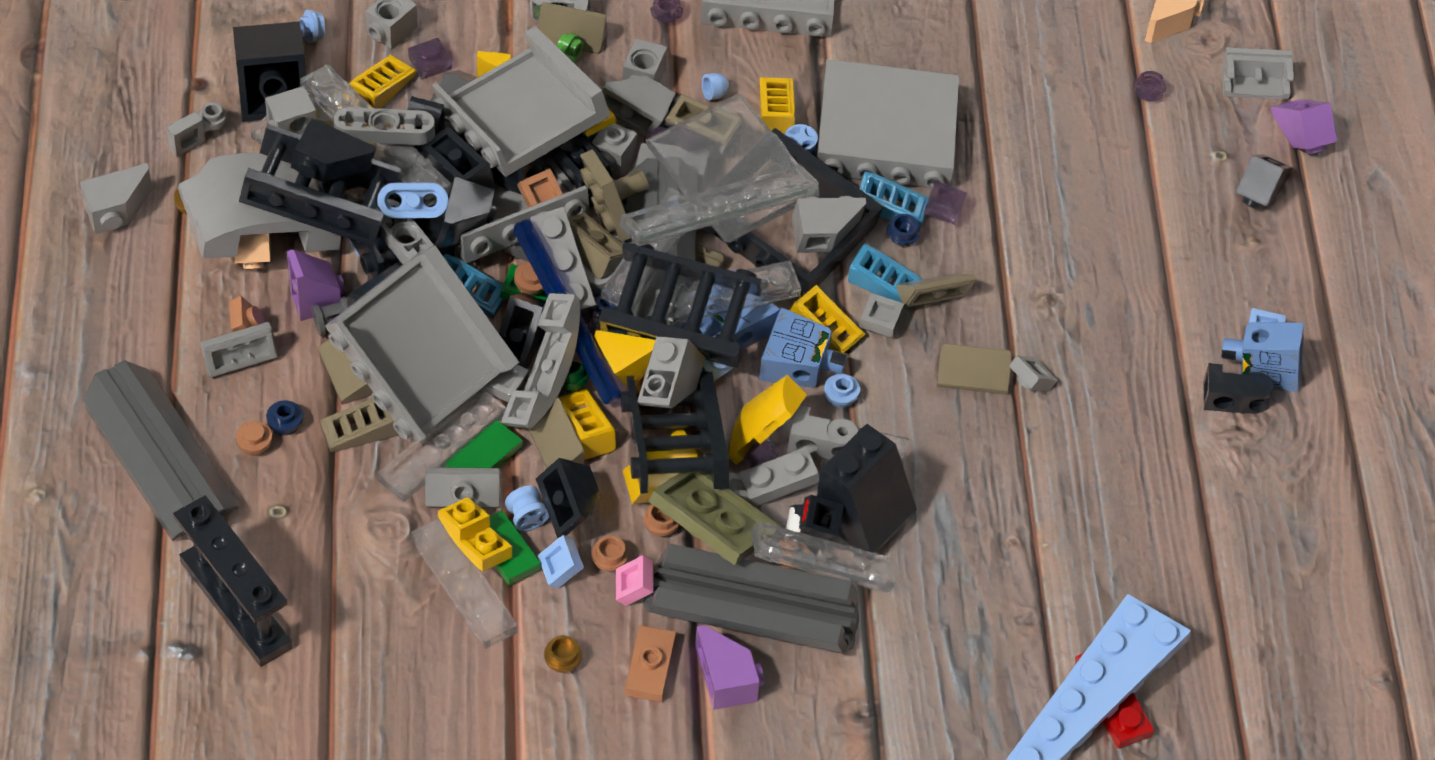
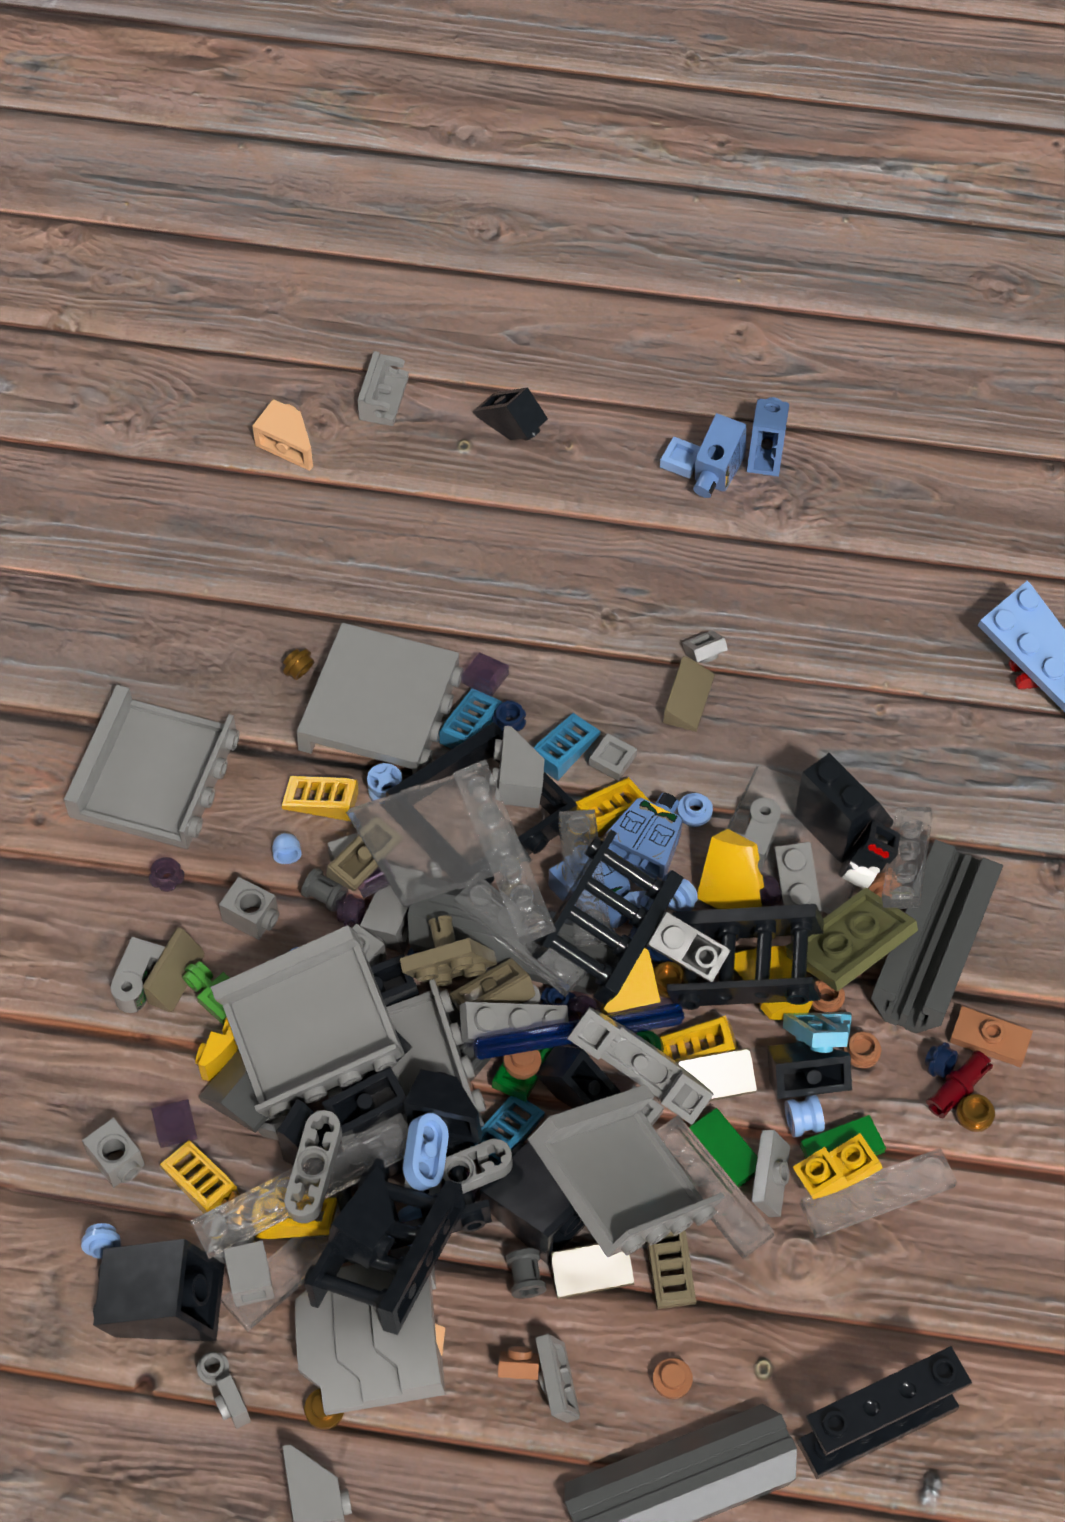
camera: 75 degrees left, 5 degrees up
dark blue plate [266,400,303,435] -> none
medium lavender slope [287,249,346,321] -> none
nougat plate [517,168,563,208] -> none
light blue plate [538,535,584,588] -> none
light grey slope [601,76,675,138] -> none
bright pink plate [616,555,653,606] -> none
medium lavender slope [695,625,764,710] -> none
dark tan slope [896,273,977,307] -> none
clear purple plate [1133,71,1166,101] -> none
black leg [1203,363,1273,414] -> none
medium lavender slope [1271,99,1337,154] -> none
none -> pearl gold plate [283,649,315,680]
none -> light blue plate [668,879,698,912]
none -> medium blue torso [747,397,789,477]
none -> medium azure wing [783,1012,852,1053]
none -> dark blue plate [925,1042,958,1078]
none -> dark red pin [926,1050,993,1118]

